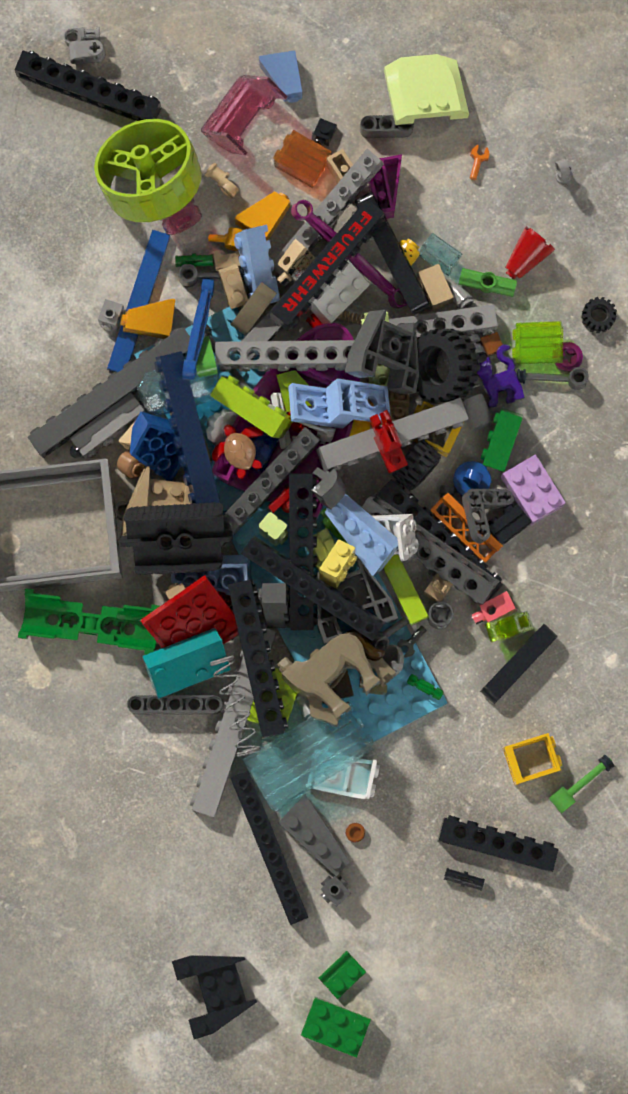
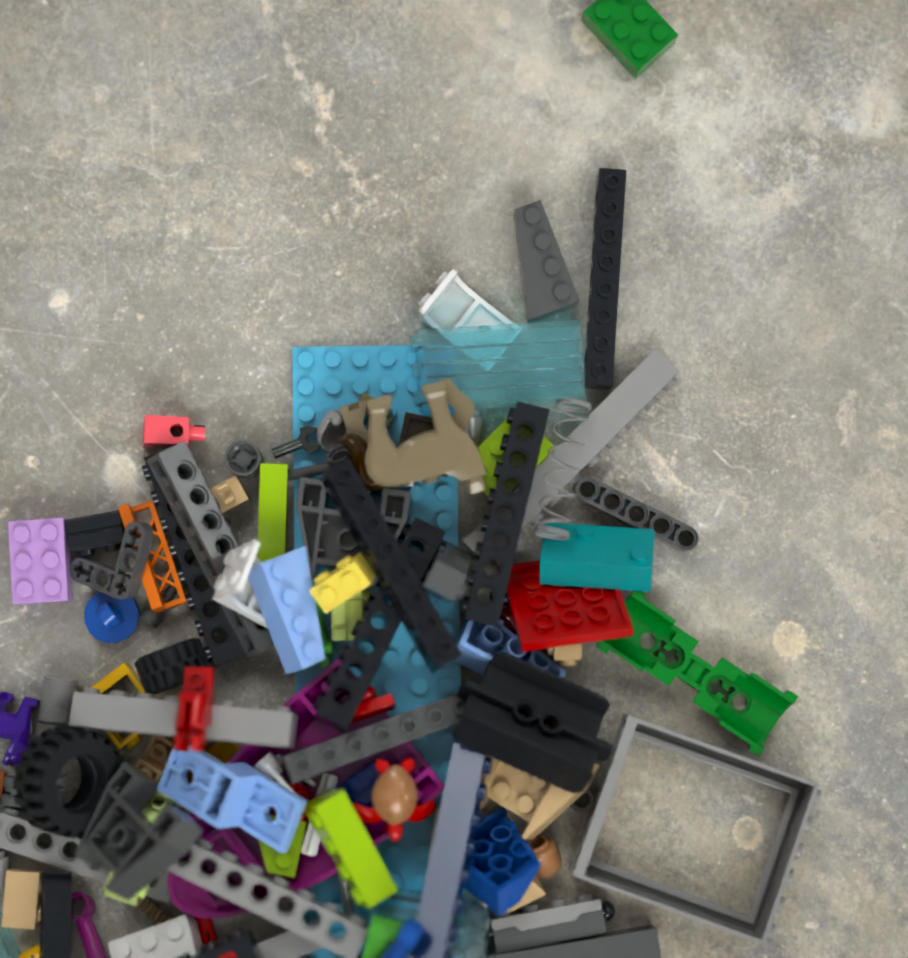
camera: 155 degrees left, 5 degrees up
black wedge [172,955,258,1039] -> none
white plant [206,409,237,446] -> none
yellowish green brick [259,512,289,546] -> none
dark grey brick [312,468,346,509] -> none
green plate [318,951,366,999] -> none
dark grey brick [320,876,351,907] -> none
dark orange tile [345,823,365,843] -> none
green axle [407,674,444,700] -> none
black brick [437,815,559,872] -> none
black pin [444,868,485,891] -> none
green wedge [480,408,523,472] -> none
black beam [480,624,558,704] -> none
clear neon green brick [485,611,534,643] -> none
yellow window [502,733,562,786] -> none
bright green piece [548,754,615,813] -> none

